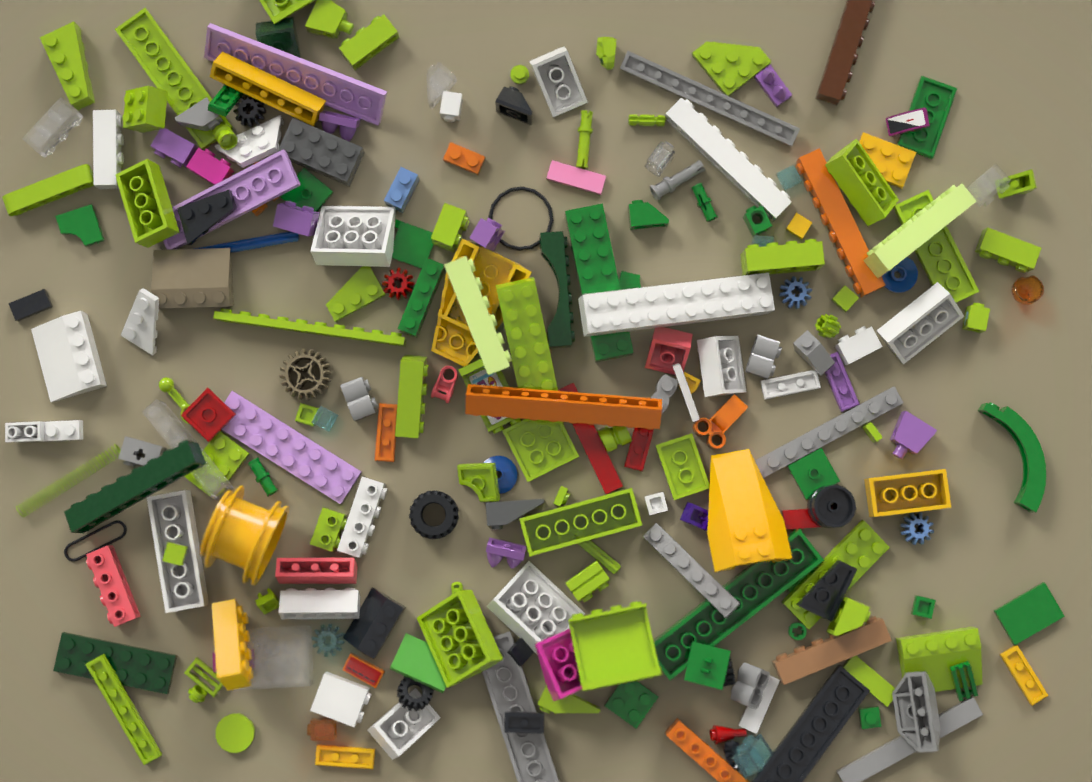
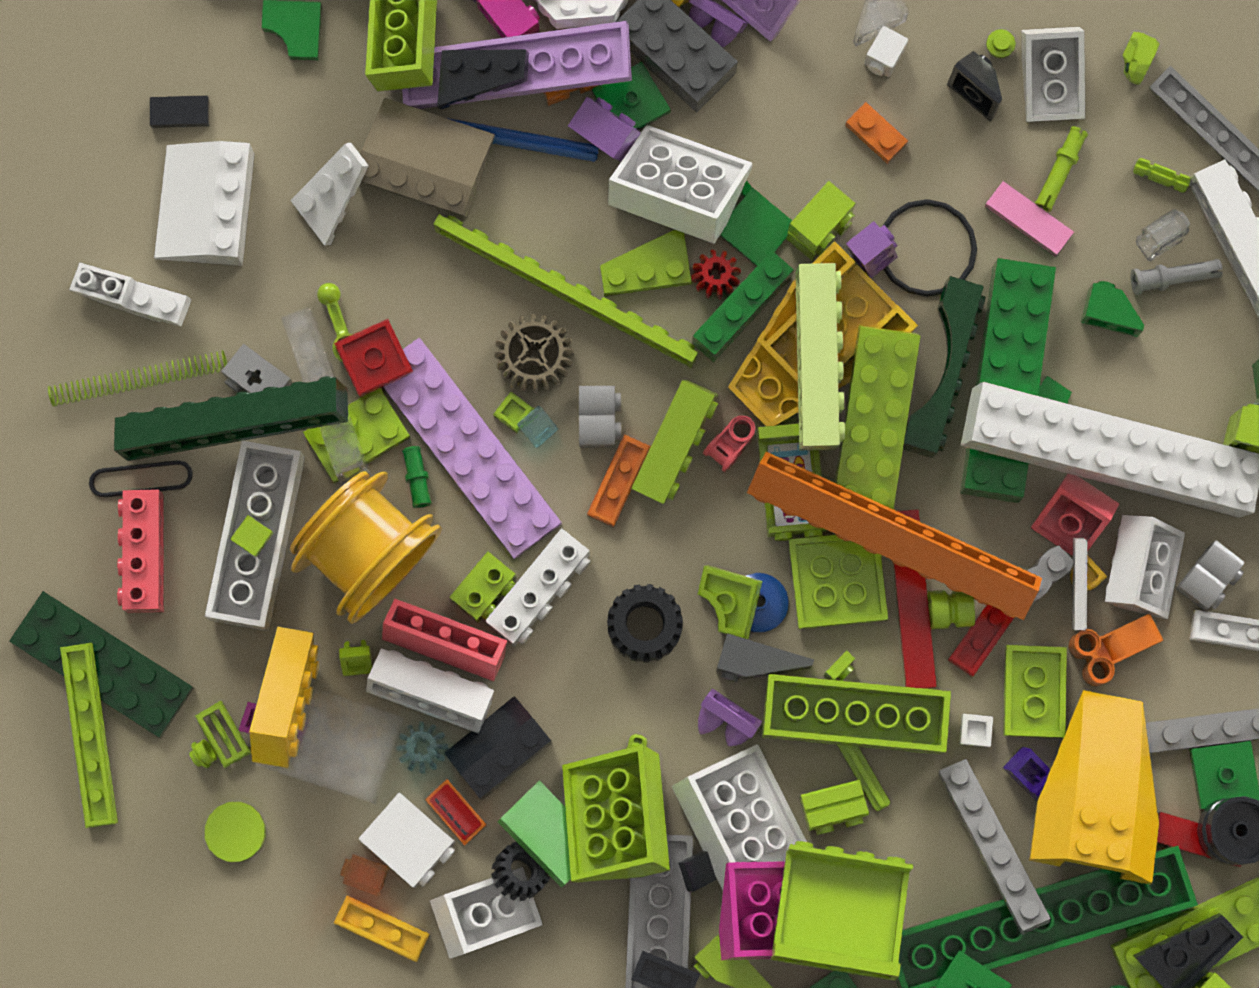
camera: 20 degrees right, 5 degrees down
medium blue brick [384,167,420,213] -> none
green pin [691,183,718,222] -> none

